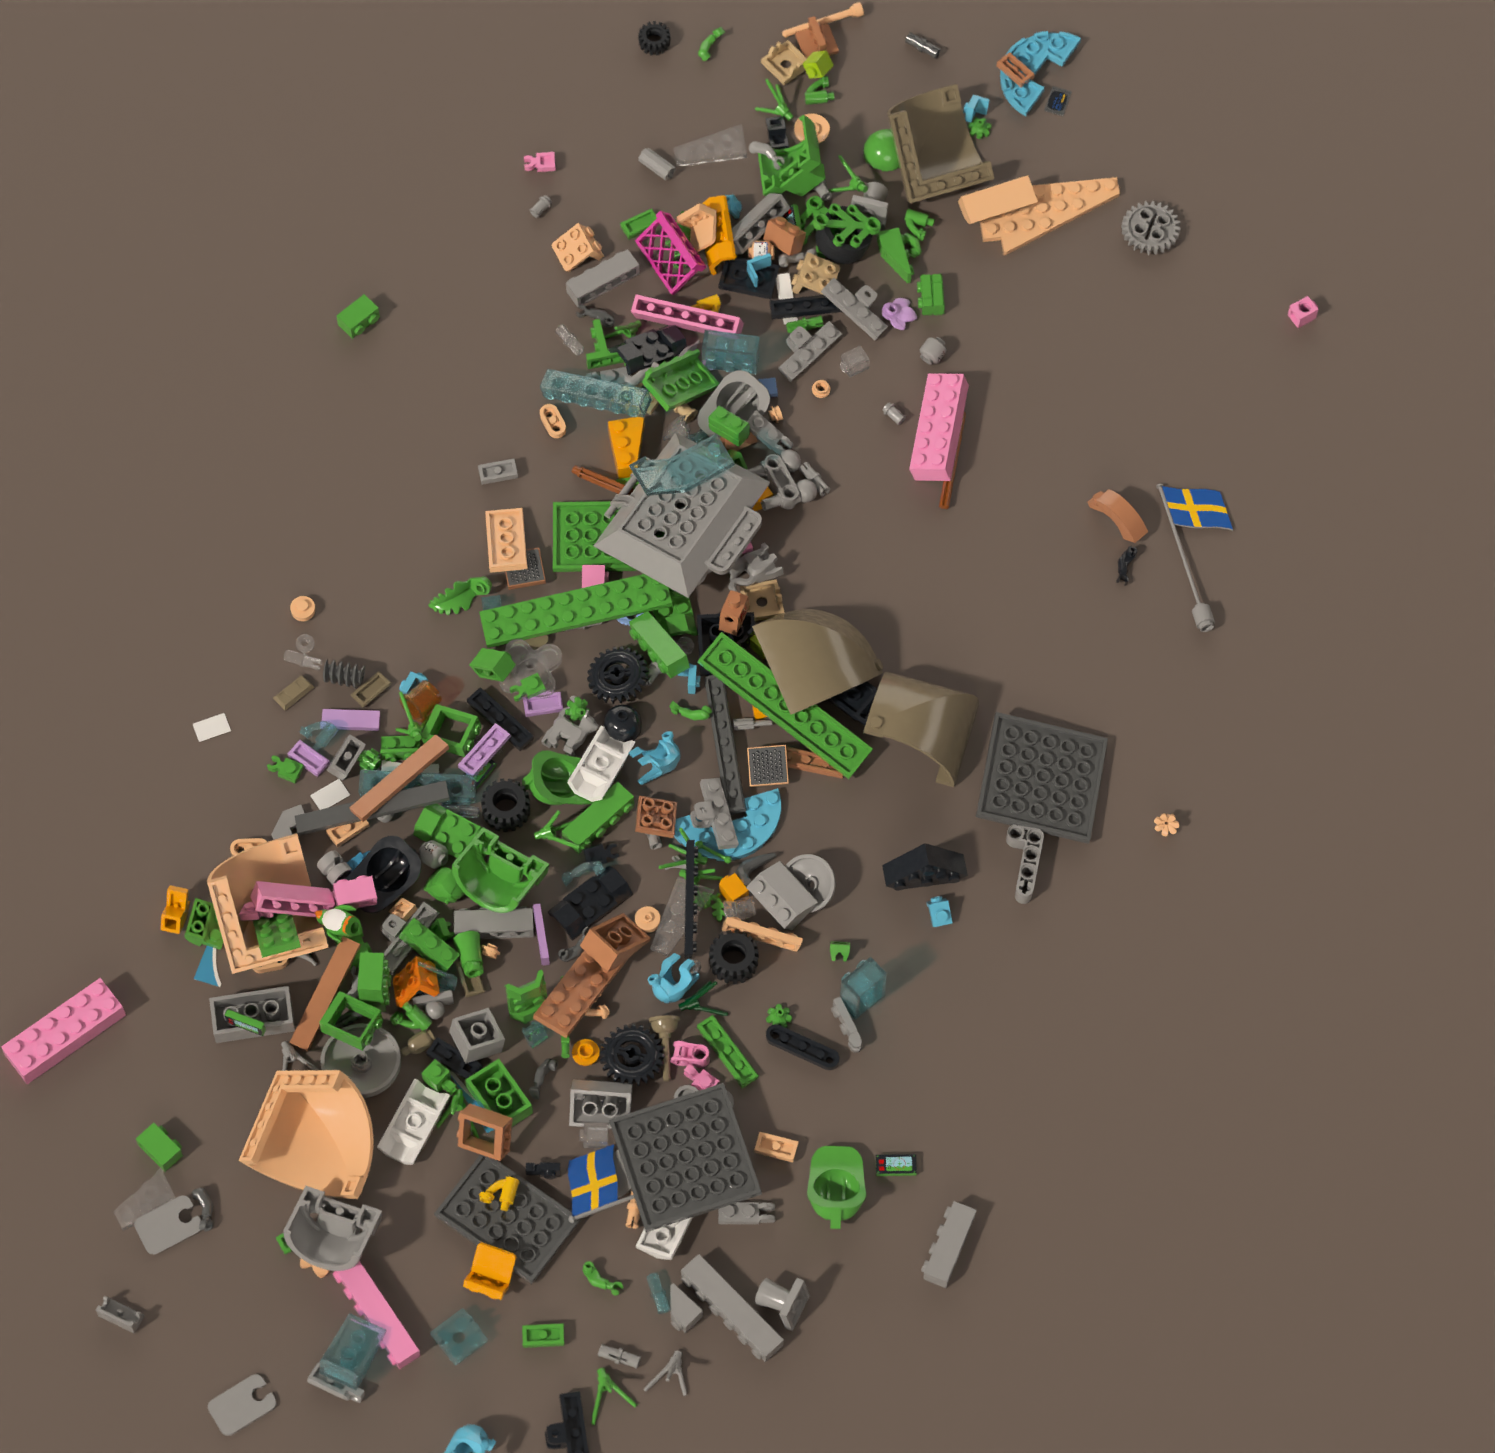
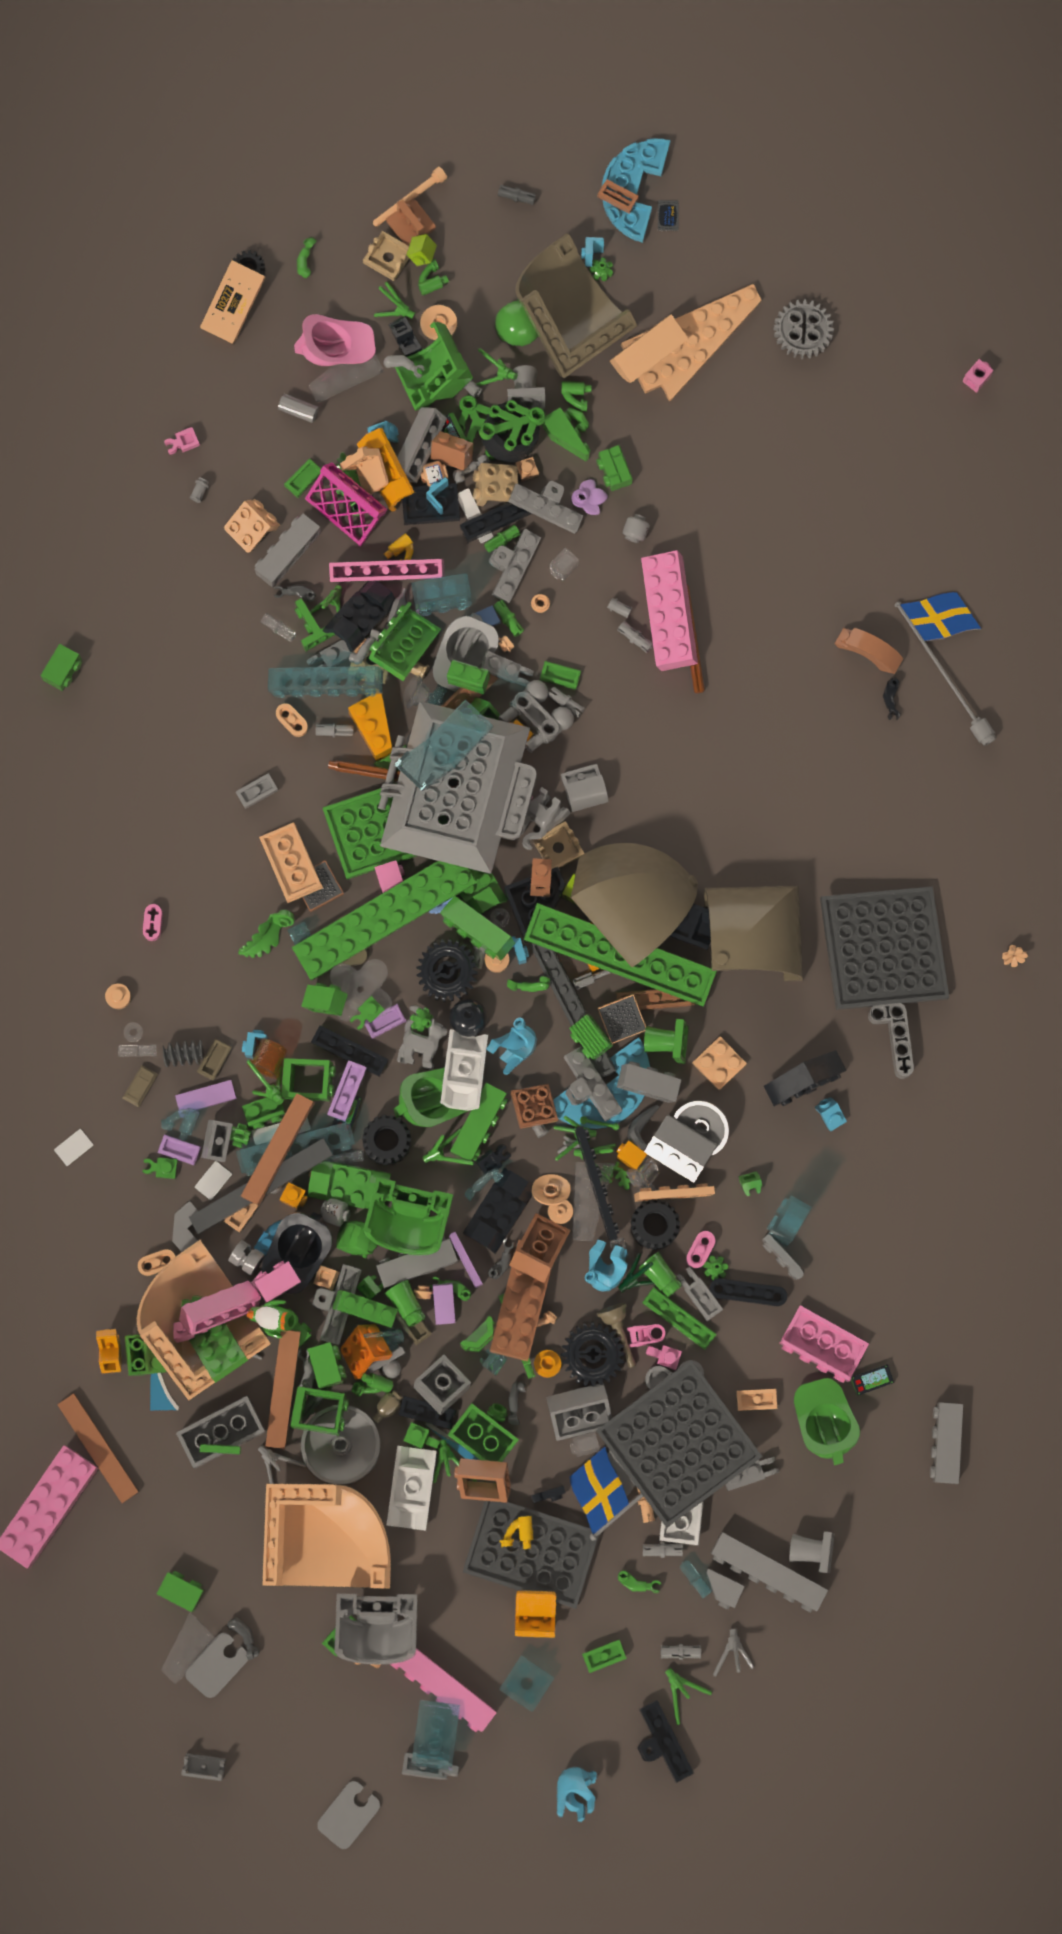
camera: 20 degrees left, 15 degrees up
none -> nougat tile [57,1393,139,1504]
none -> bright pink beam [143,904,163,941]
none -> light nougat tile [200,260,266,344]
none -> light orange brick [279,1182,308,1210]
none -> bright pink piece [294,314,376,366]
none -> light grey axle [316,723,354,738]
none -> bright green arm [429,1277,471,1301]
none -> lavender tile [433,1283,455,1325]
none -> light nougat wheel [484,953,509,973]
none -> bright green plate [487,1403,507,1422]
none -> bright green pin [493,600,524,637]
none -> light nougat plate [515,457,539,482]
none -> light nougat dish [532,1174,571,1205]
none -> bright green tile [540,661,581,690]
none -> light grey brick [561,764,608,812]
none -> bright green brick [569,1014,613,1060]
none -> light grey pin [617,621,653,653]
none -> light grey brick [617,1062,681,1103]
none -> bright green plant [639,1252,682,1297]
none -> light grey pin [643,1542,683,1558]
none -> bright green plant [644,1019,689,1064]
none -> light grey hinge [677,1267,723,1321]
none -> bright pink plate [686,1231,715,1268]
none -> light nougat plate [692,1036,747,1091]
none -> bright pink bracket [779,1305,869,1383]

